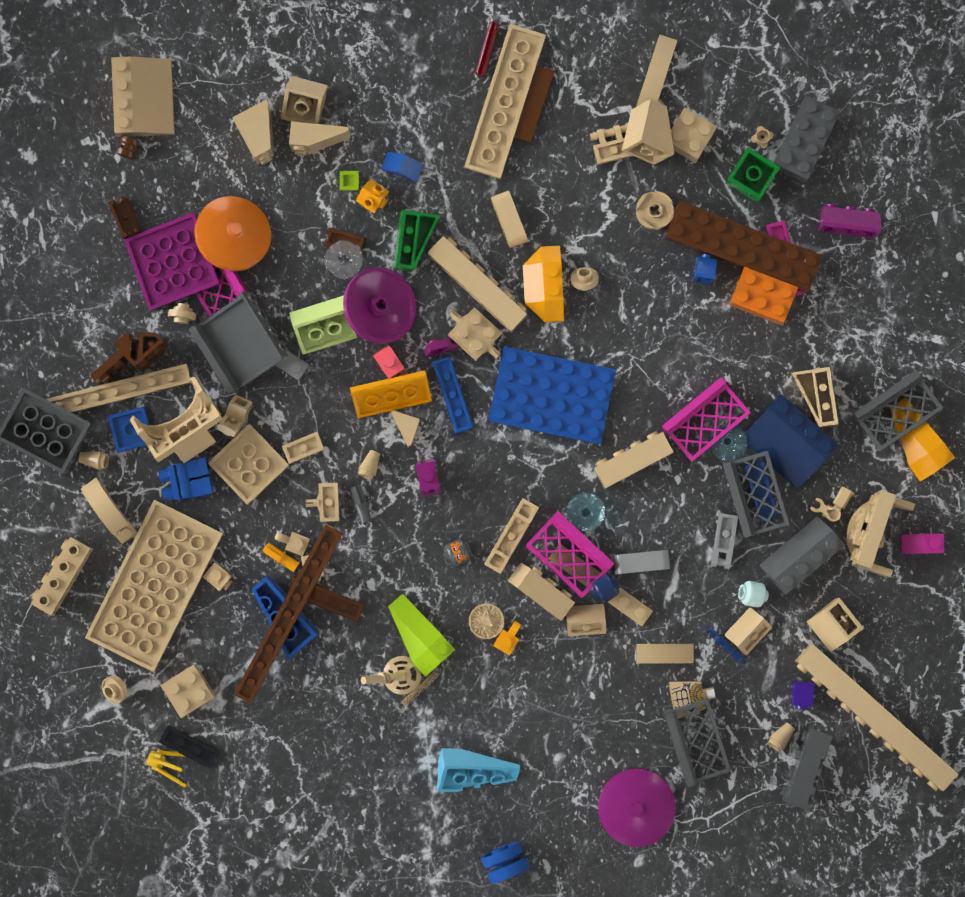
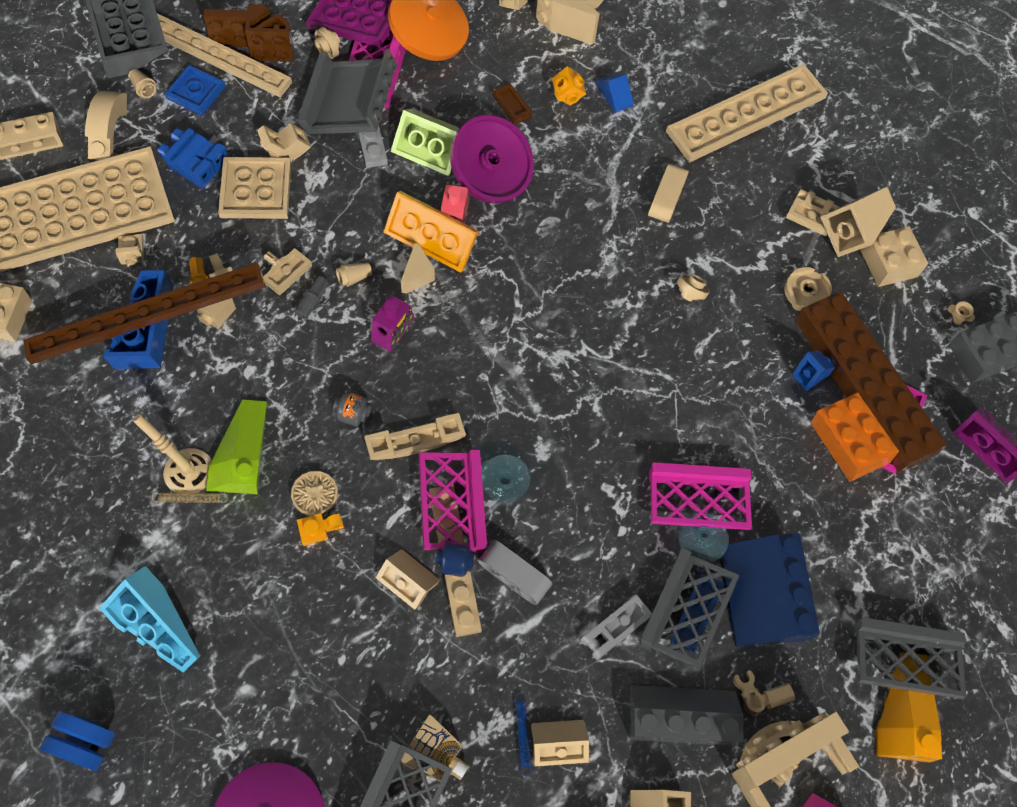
camera: 35 degrees right, 20 degrees down
tan piece [130,377,223,463] -> none
tan plate [282,432,325,464] -> none
reddish brown tile [286,576,365,622] -> none
clear plate [325,240,363,279] -> none
lime plate [340,171,359,191] -> none
green wedge [393,210,440,272] -> none
magenta plate [424,336,459,358] -> none
tan brick [428,236,527,333] -> none
blue tile [432,356,474,434] -> none
tan plate [448,307,502,361] -> none
dark red axle [475,21,499,77] -> none
blue plate [488,346,616,445] -> none
tan wedge [508,563,575,621] -> none
reddish brown tile [514,65,555,144] -> none
light orange wedge [523,246,564,323] -> none
tan brick [594,431,673,489] -> none
tan slope [636,644,694,663] -> none
tan slope [637,35,677,106] -> none
green brick [725,147,780,203] -> none
light aqua head [738,581,769,607] -> none
tan wedge [792,367,839,428] -> none

